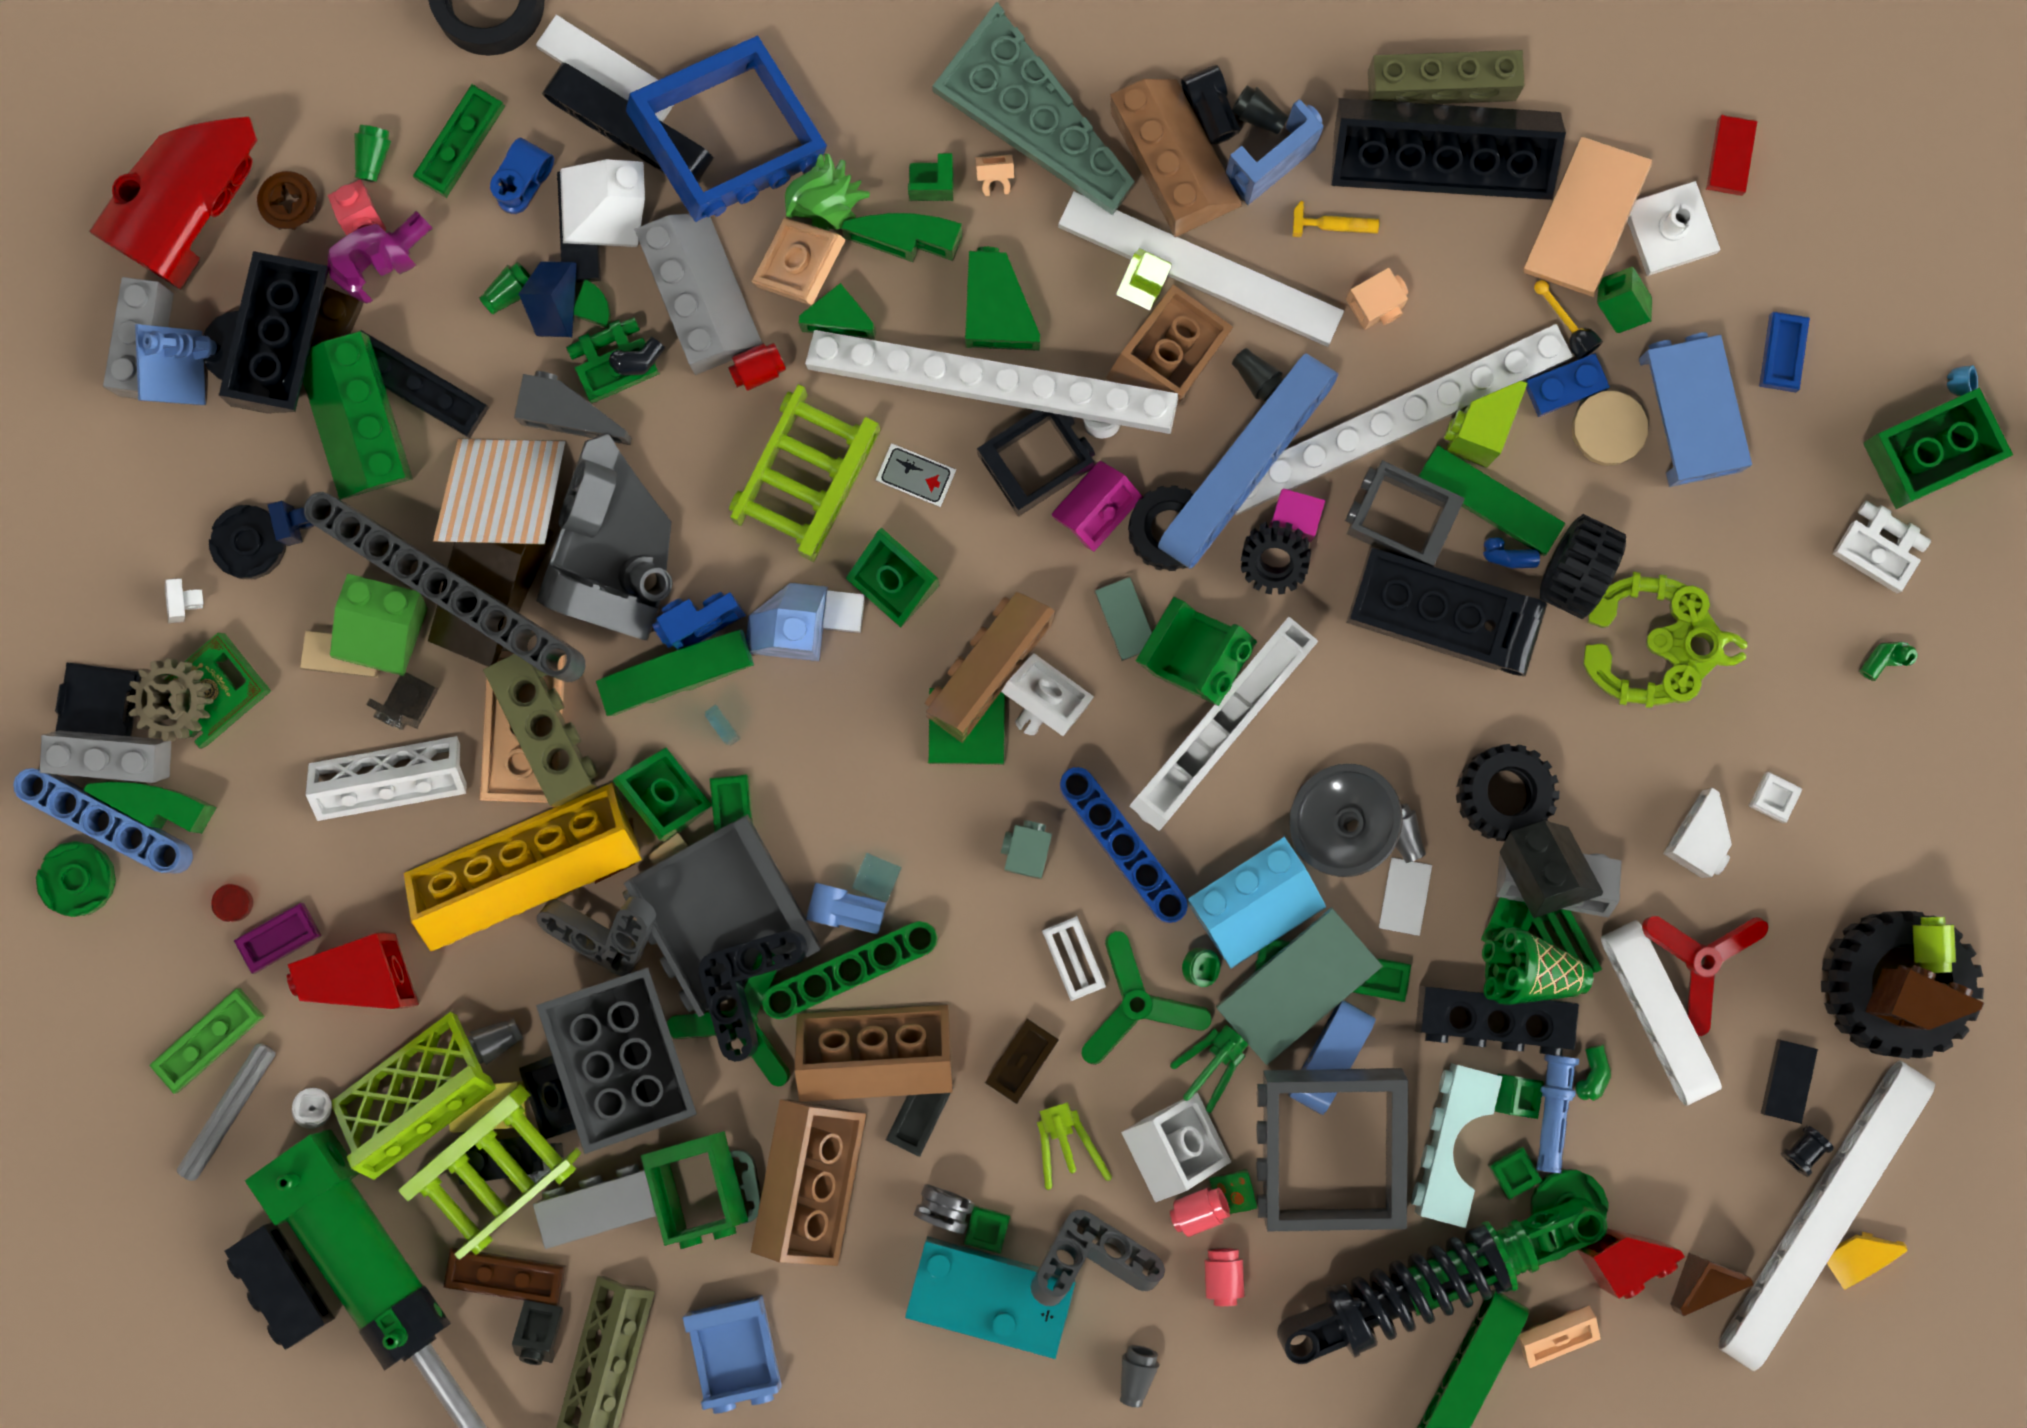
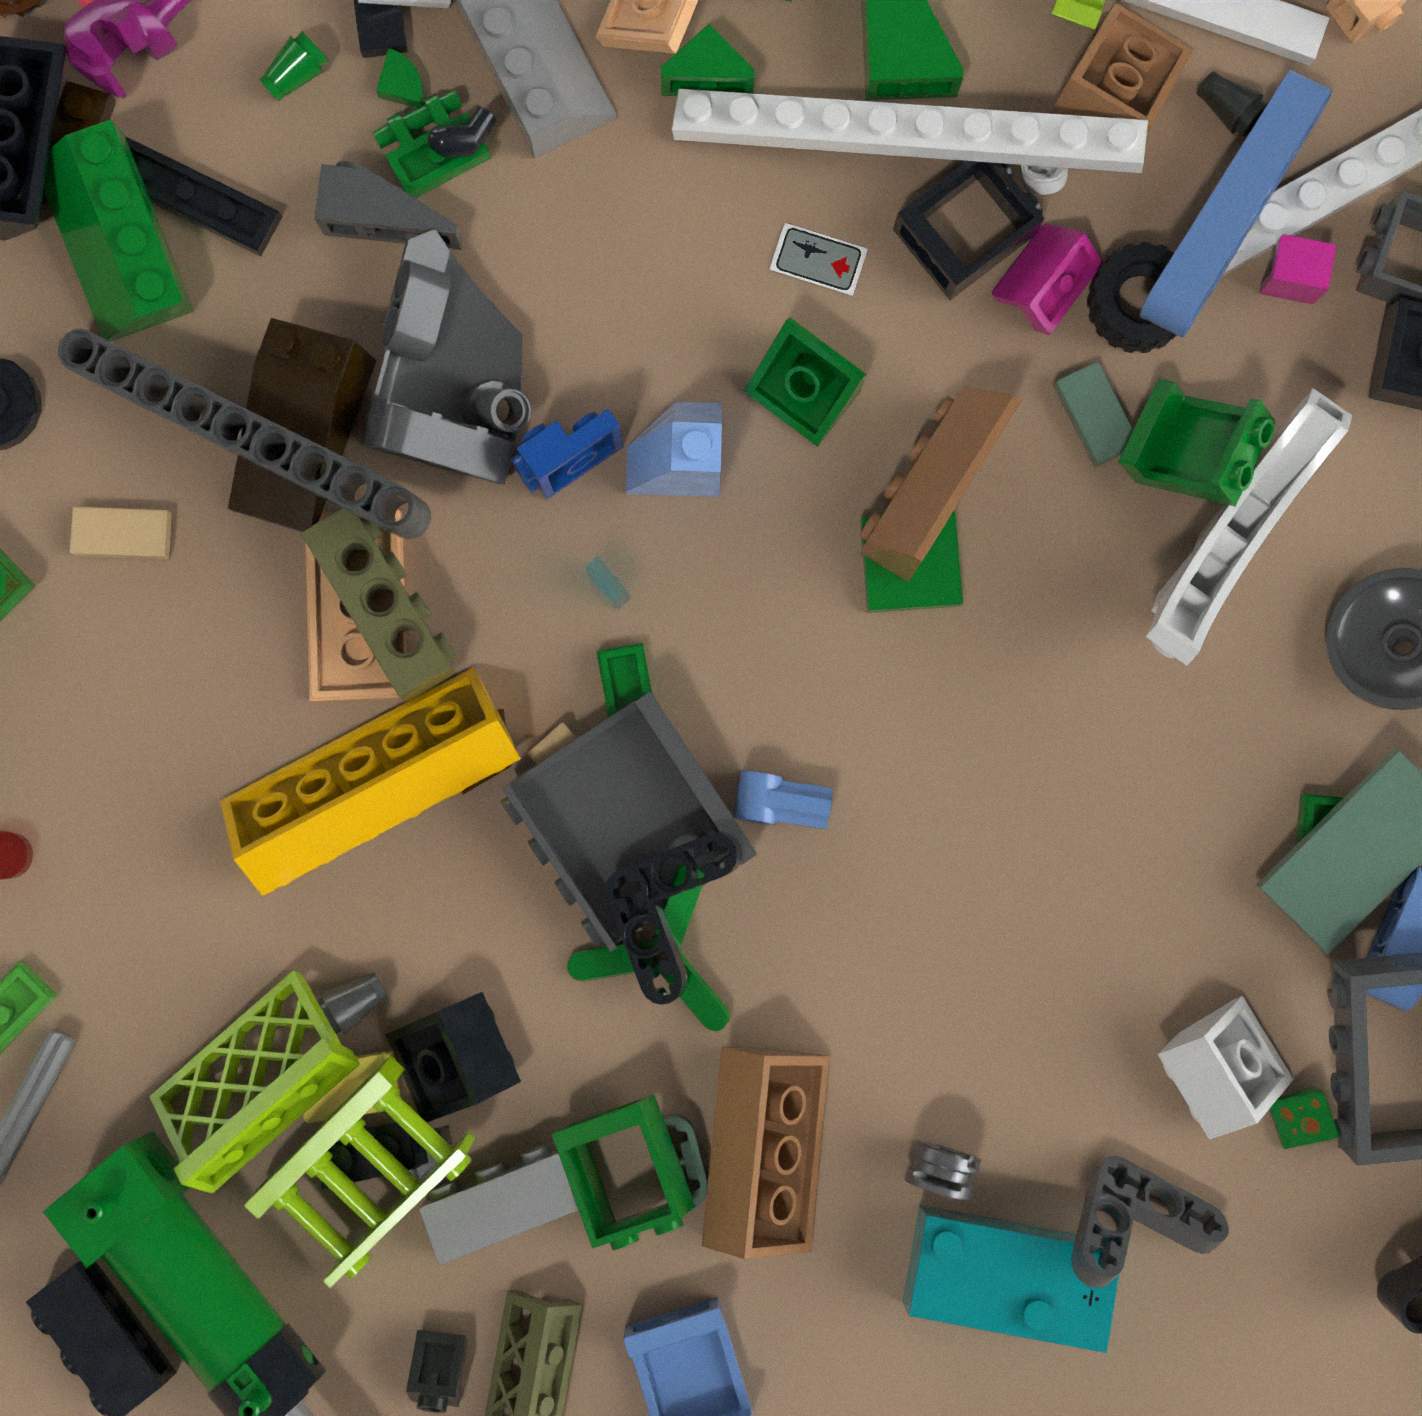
camera: 10 degrees left, 0 degrees up
magenta tile [234,903,322,974] -> none
dark blue tile [267,501,314,546] -> none
red slope [287,933,419,1009] -> none
white tile [292,1088,332,1129] -> none
white fence [306,736,467,821] -> none
bright green slope [330,574,428,676] -> none
clear smoke bracket [366,672,439,730] -> none
sticker [433,439,565,544] -> none
reddish brown tile [443,1247,566,1306] -> none
dark blue slope [519,262,577,338] -> none
dark grey slope [536,968,697,1154] -> none
dark grey beam [537,897,656,976] -> none
green slope [596,630,754,716] -> none
green slope [612,748,712,842] -> none
red brick [728,343,786,391] -> none
lime fence [729,384,881,562] -> none
green beam [762,921,938,1020] -> none
medium nougat slope [795,1005,953,1102] -> none
white tile [823,590,865,633] -> none
clear light blue tile [852,853,902,902] -> none
pearl dark grey tile [886,1087,954,1157] -> none
green tile [964,1205,1010,1254] -> none
dark brown plate [985,1018,1059,1104] -> none
white tile [1001,653,1094,736] -> none
sand green brick [1001,820,1052,879] -> none
lime plant [1036,1102,1112,1190] -> none
white tile [1042,916,1106,1001] -> none
blue beam [1059,767,1188,923] -> none
green piece [1081,931,1212,1065] -> none
dark grey cone [1120,1345,1160,1408] -> none
green plant [1170,1025,1249,1113] -> none
coral brick [1170,1187,1230,1237] -> none
green tile [1182,947,1221,987] -> none
medium azure slope [1188,837,1326,969] -> none
coral brick [1204,1248,1245,1306] -> none
black tyre [1241,521,1311,595] -> none

